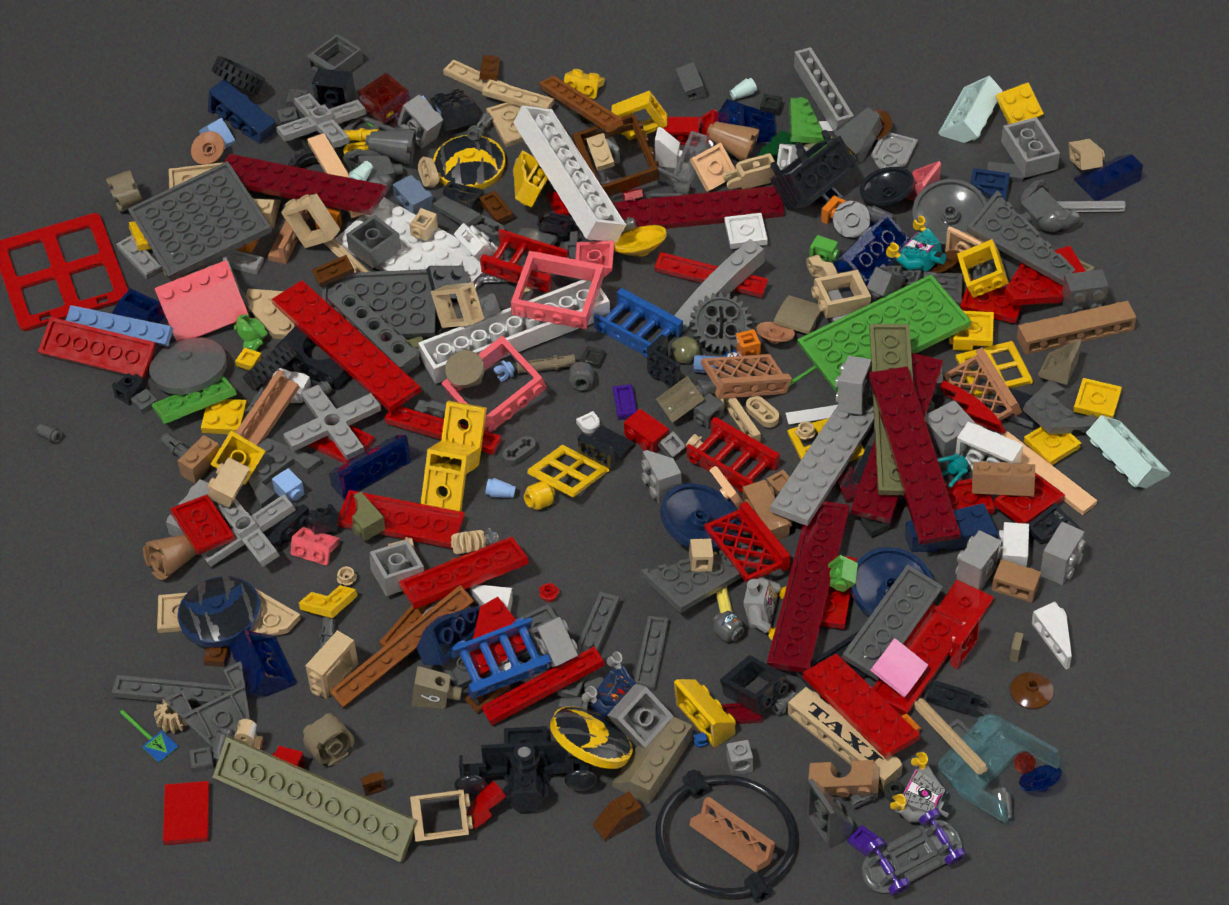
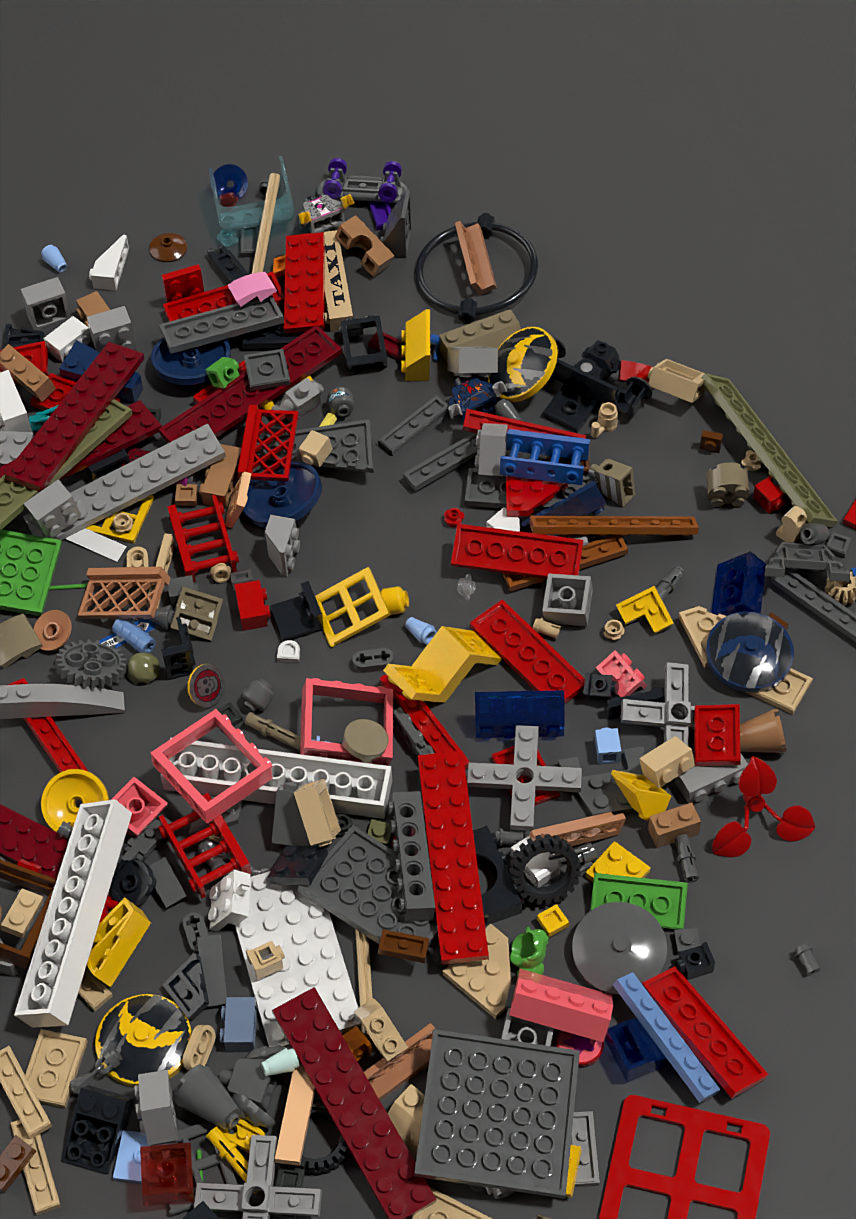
camera: 145 degrees left, 5 degrees up
tan window [305,630,359,699] -> none
dark grey brick [346,214,401,268] -> none
olive arch [352,492,385,541] -> none
tan gear [451,530,486,554] -> none
reddish brown plate [479,191,513,224] -> none
reddish brown slope [593,791,642,842] -> none
blue fence [594,288,683,358] -> none
dark purple tile [613,384,637,420] -> none
light grey brick [726,740,753,775] -> none
orange brick [736,329,761,356] -> none
red plate [938,580,994,619] -> none
dark tan tile [1010,632,1023,663] -> none
none -> light blue cone [41,245,68,273]
none -> shield [188,664,225,708]
none -> dark grey tile [244,349,290,391]
none -> tan piece [591,402,618,438]
none -> red plant [712,756,816,857]

